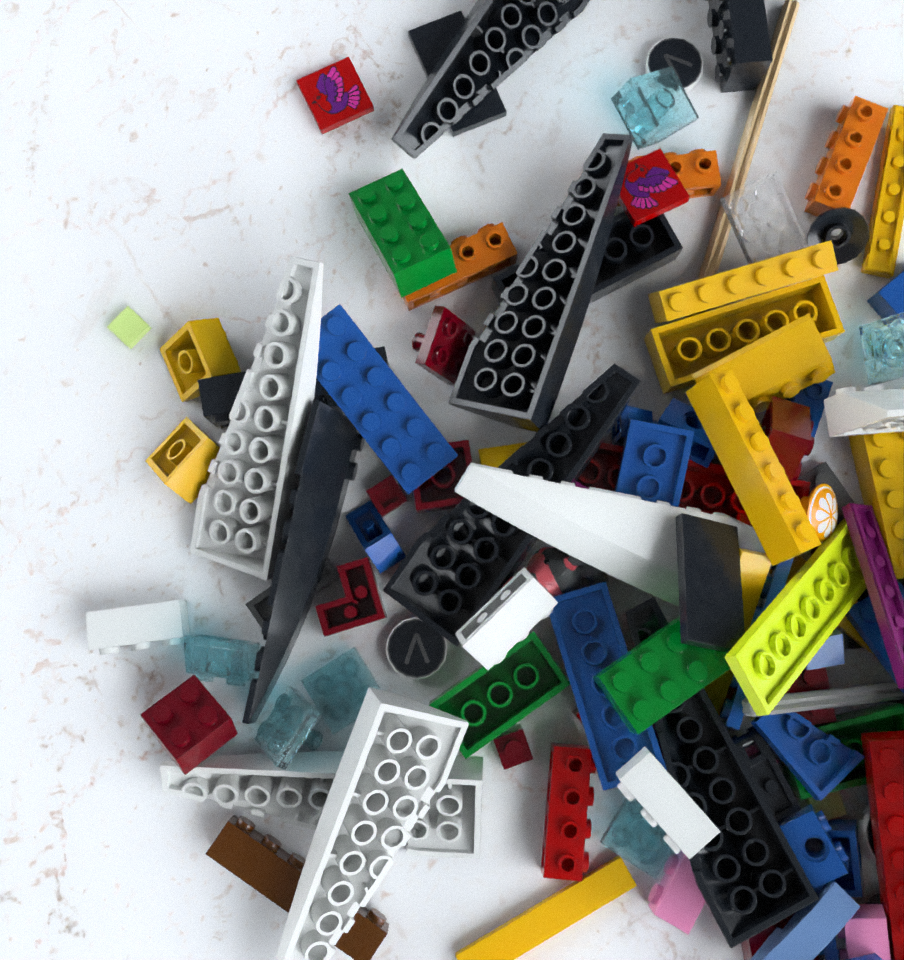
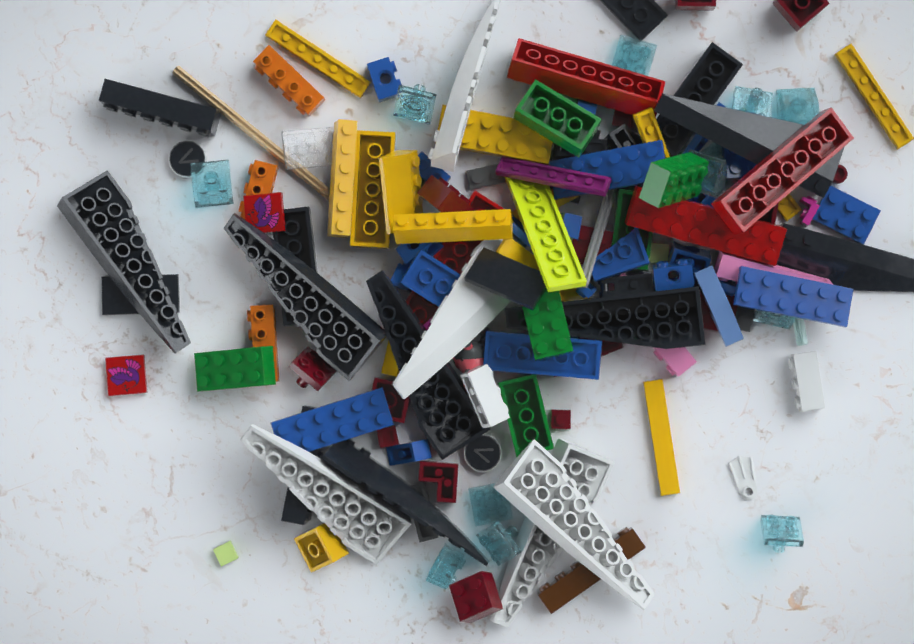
camera: 65 degrees left, 5 degrees up
white brick [85,599,190,655] -> none
yellow slope [160,318,241,402] -> none
red brick [540,742,596,882] -> none
clear light blue plate [600,798,673,879] -> none
white brick [616,746,720,859] -> none
dish [800,484,838,546] -> none
black dish [807,207,869,265] -> none

